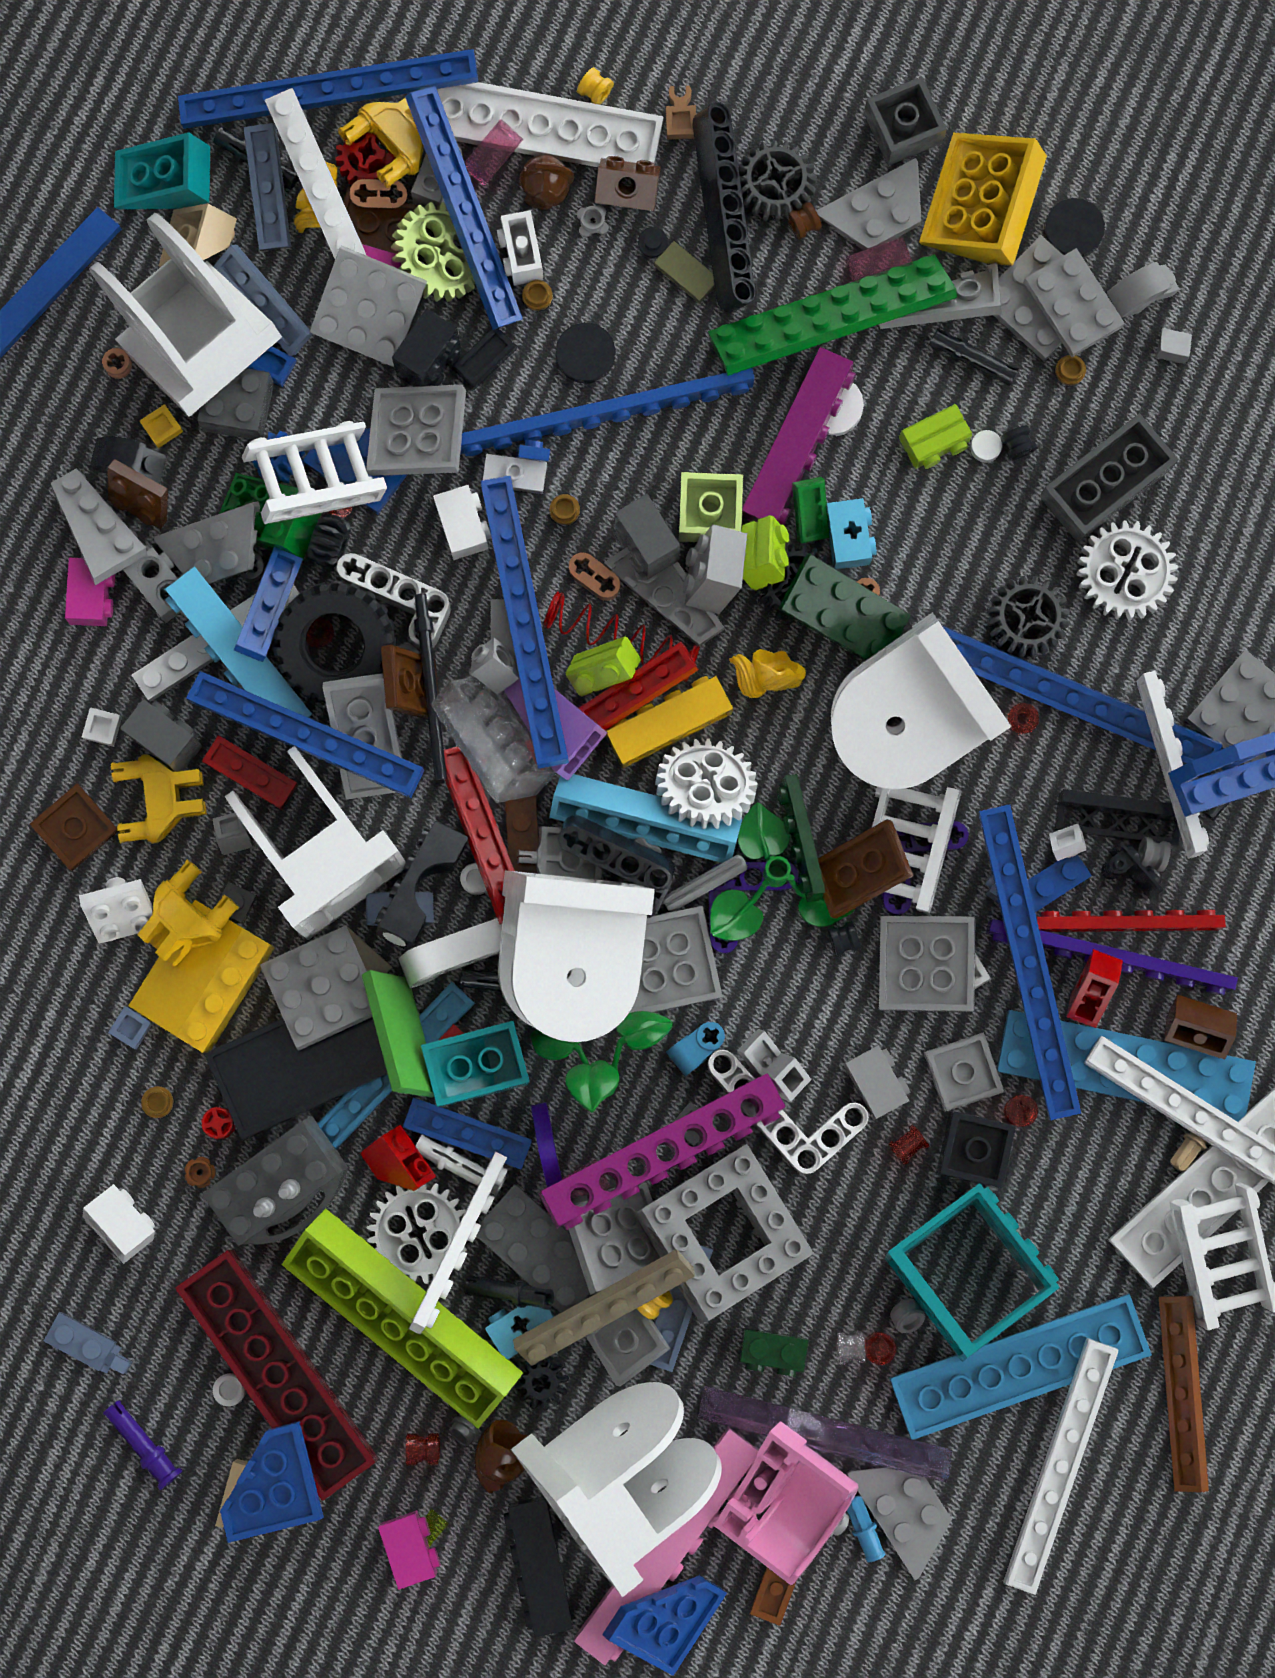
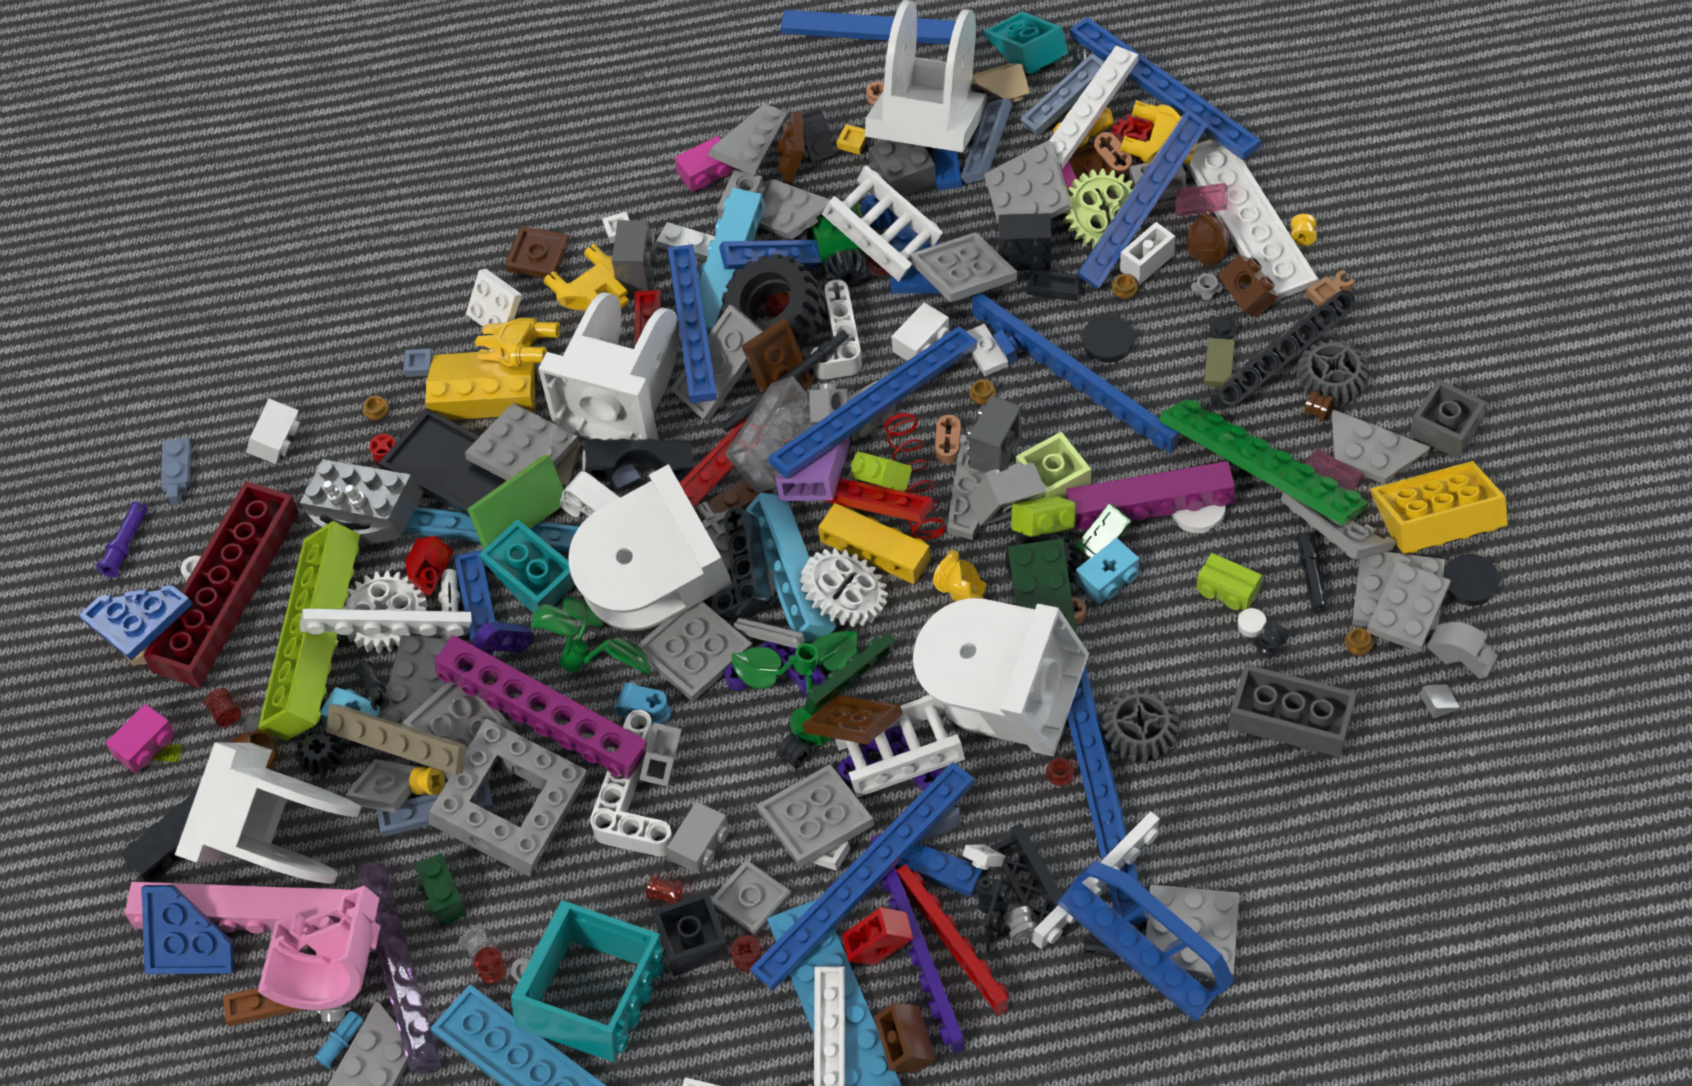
camera: 65 degrees right, 25 degrees down
dark orange plate [185,1157,216,1188] -> none
white gear [1076,520,1178,621] -> none

